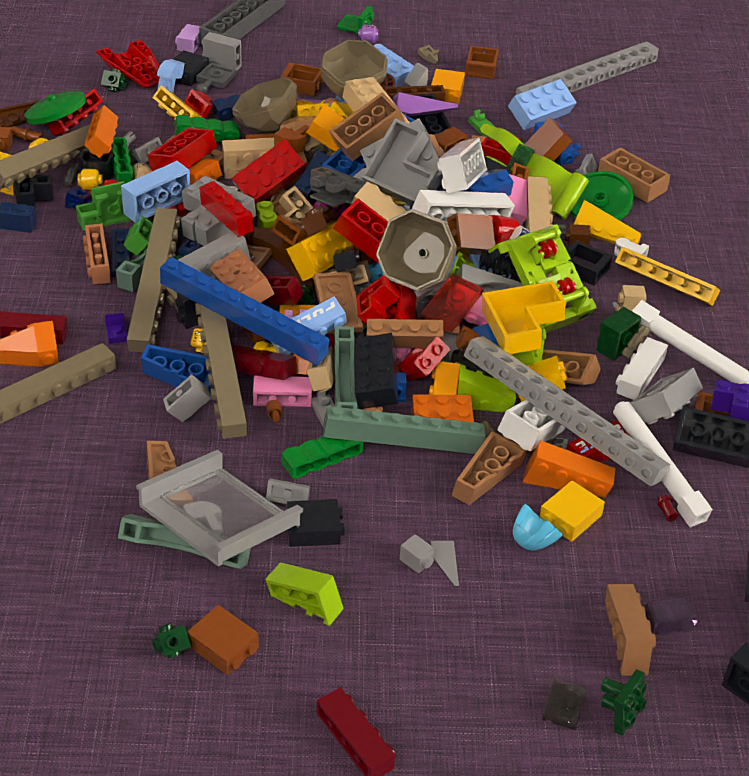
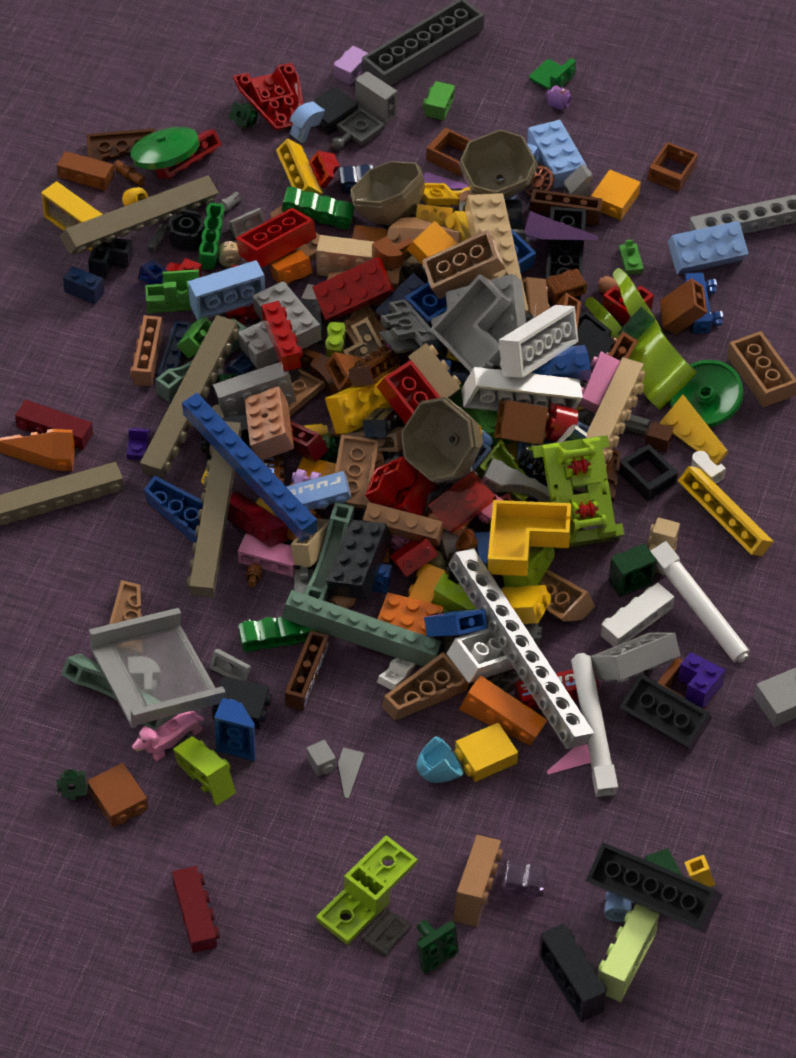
camera: 20 degrees right, 10 degrees up
yellow head [78,169,103,190] -> none
orange brick [84,105,119,158] -> none
light grey brick [163,375,211,422] -> none
dark tan slope [417,45,439,64] -> none
light grey plate [575,153,598,175] -> none
dark tan axle [622,325,650,359] -> none
dark red pin [657,494,679,522] -> none
none -> bright pink animal [132,711,204,762]
none -> blue slope [214,698,256,761]
none -> reddish brown brick [285,630,329,711]
none -> lime bracket [316,836,418,945]
none -> white slope [377,657,416,690]
none -> bright green brick [423,81,455,120]
none -> blue brick [424,609,488,637]
none -> bright pink sticker [547,744,591,774]

